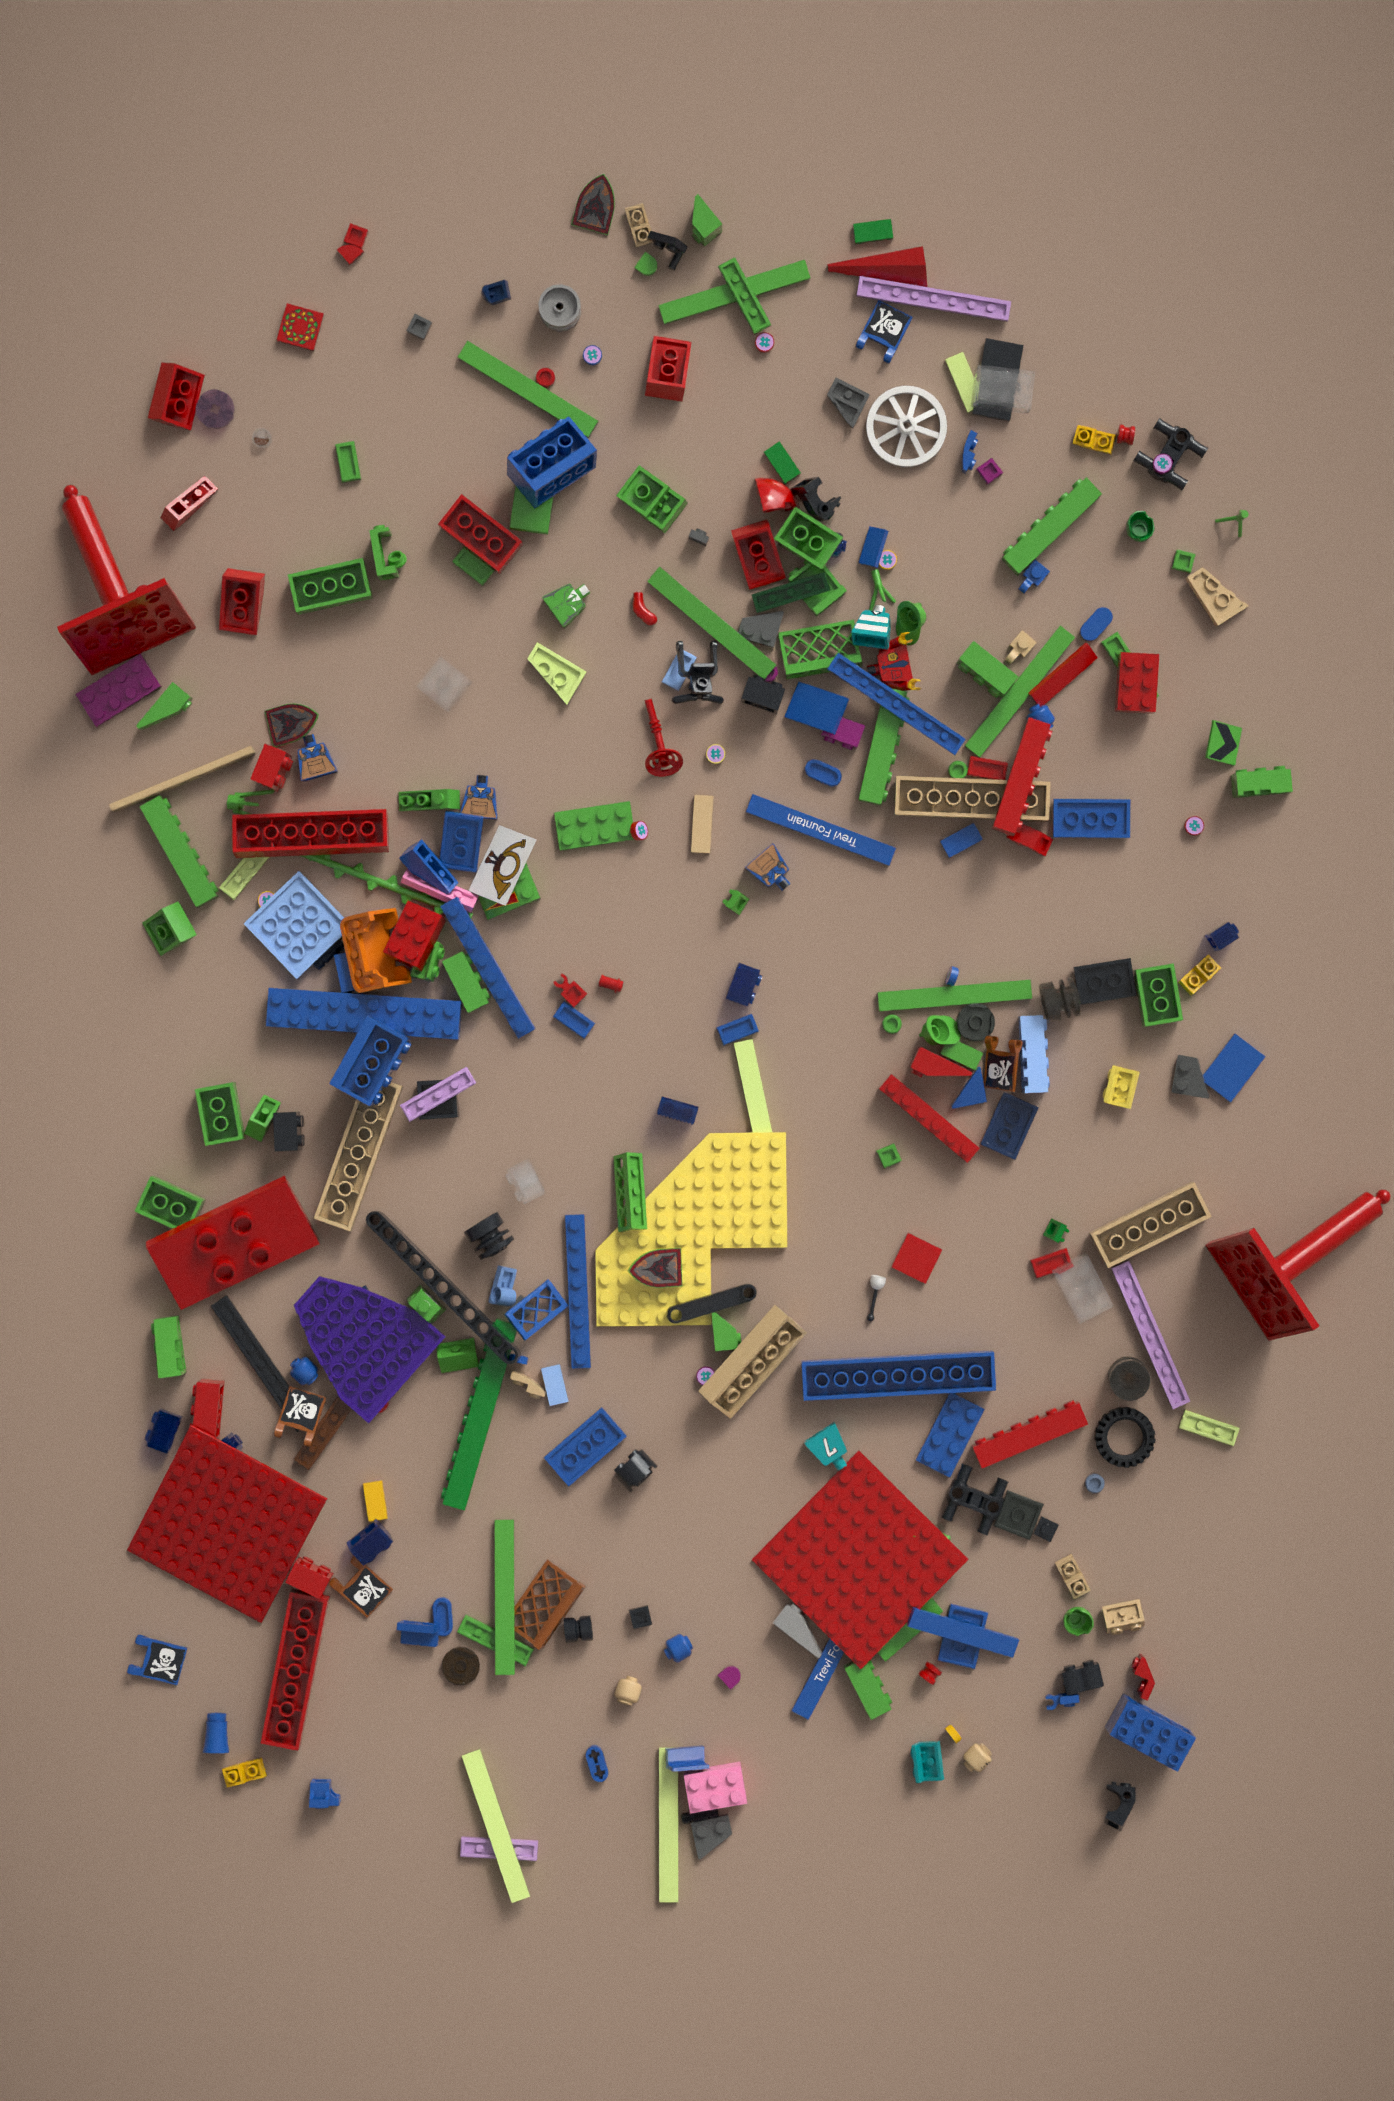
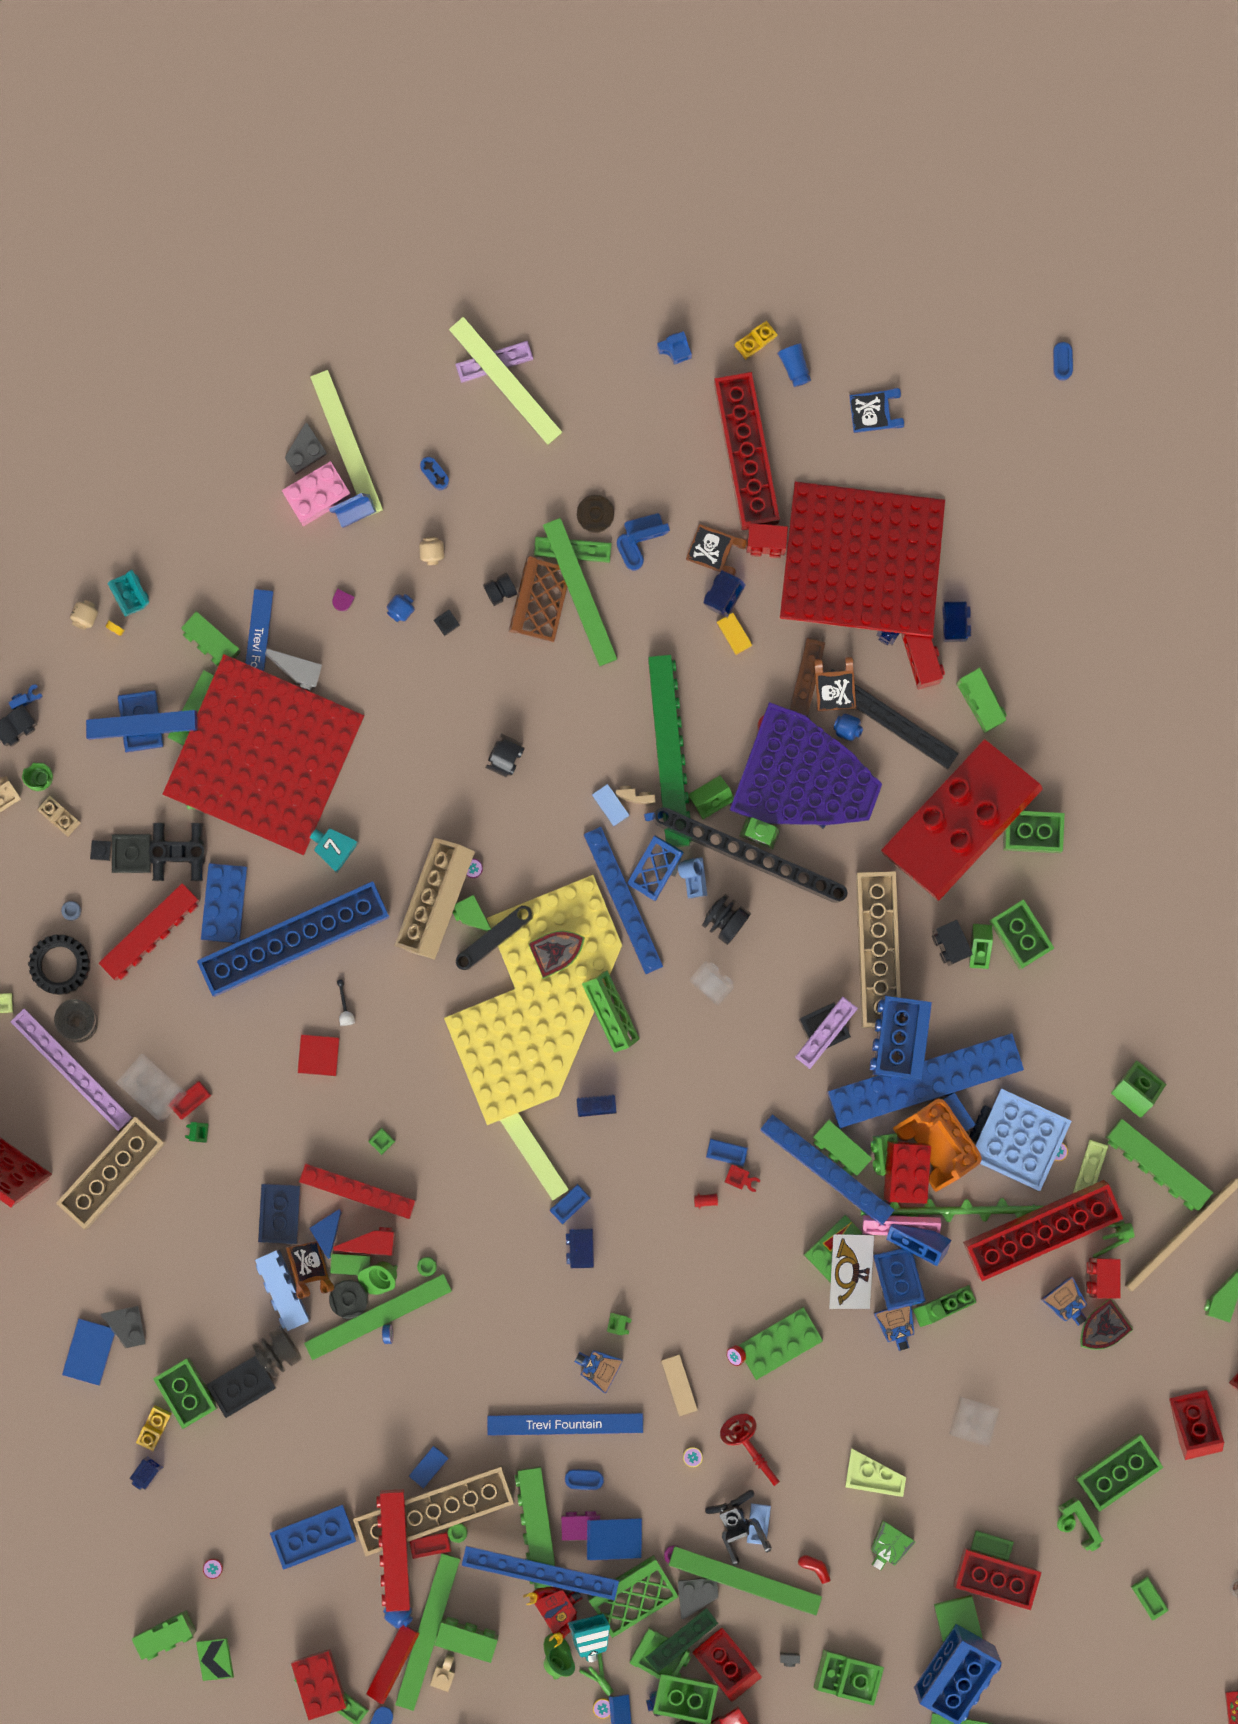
camera: 160 degrees right, 5 degrees down
blue plate [544,1407,627,1486] -> none
black axle [681,1809,719,1825] -> none
black brick [741,675,785,714] -> none
red wheel [918,1661,943,1685] -> none
red slope [1006,824,1053,857] -> none
light yellow bracket [1103,1065,1140,1109] -> none

